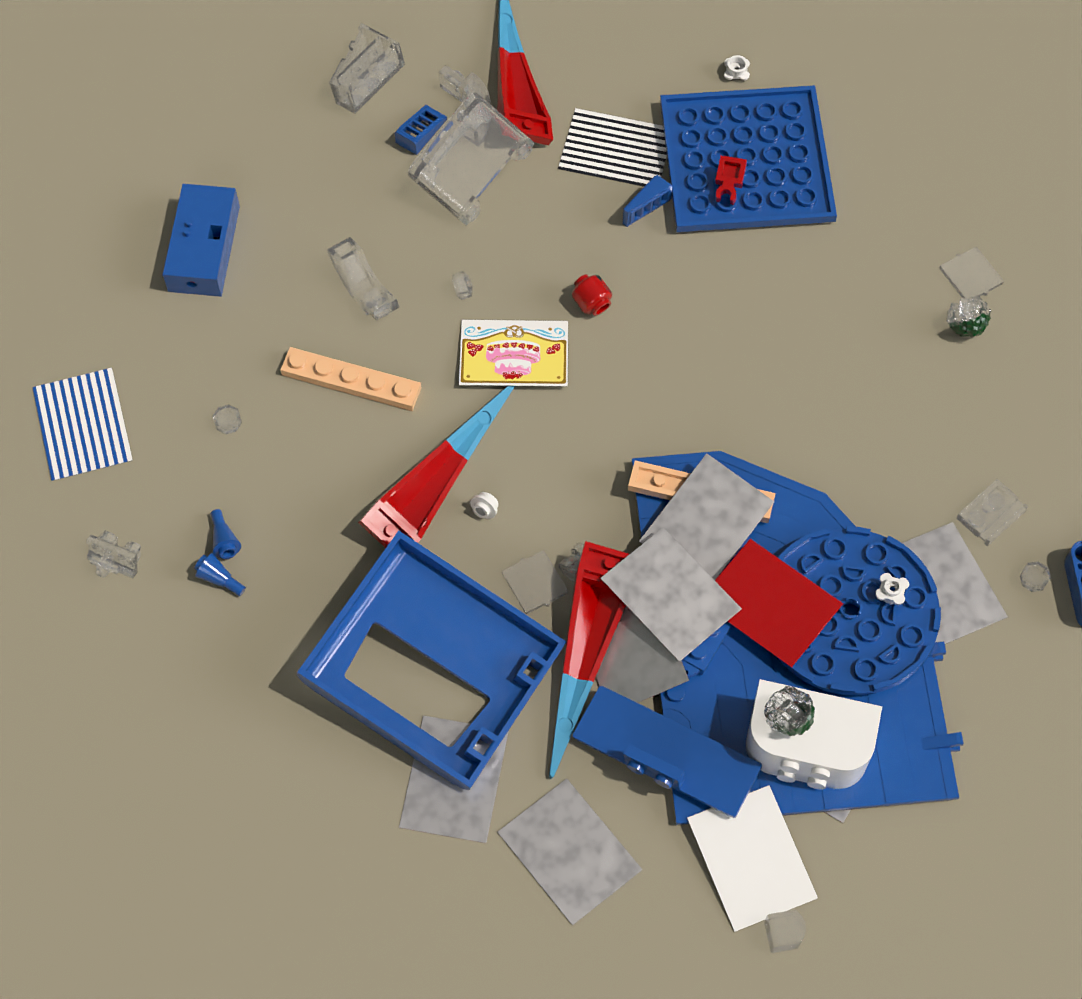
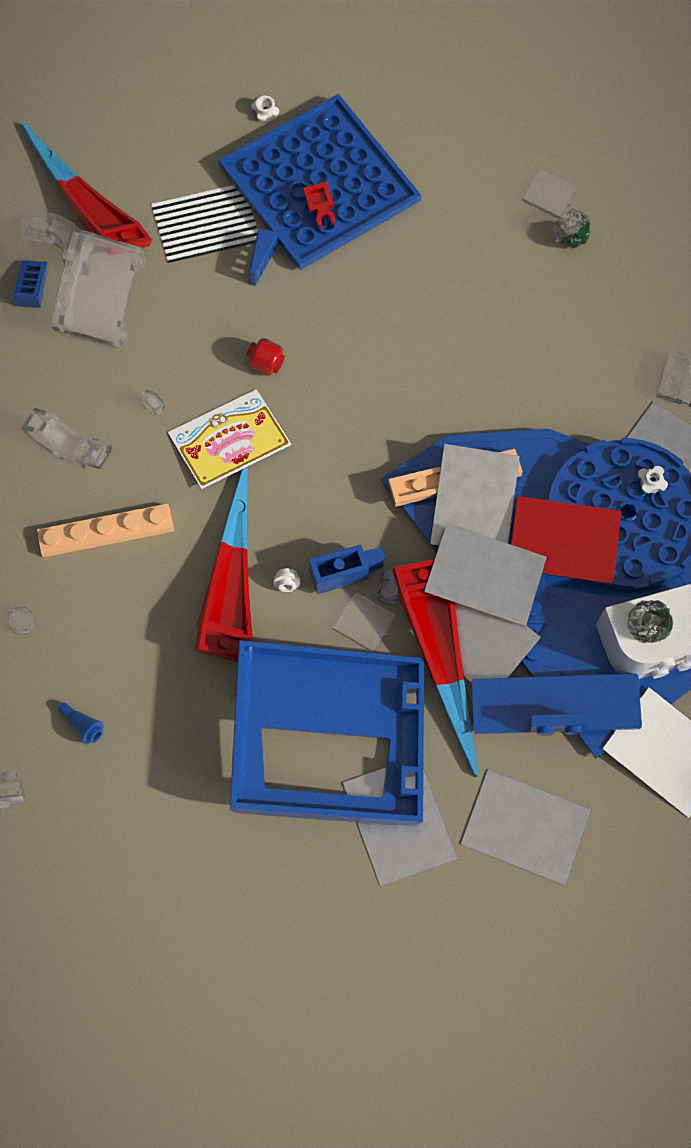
camera: 35 degrees left, 5 degrees up
blue cone [194,553,246,597] -> none
none -> blue hinge [309,544,385,595]

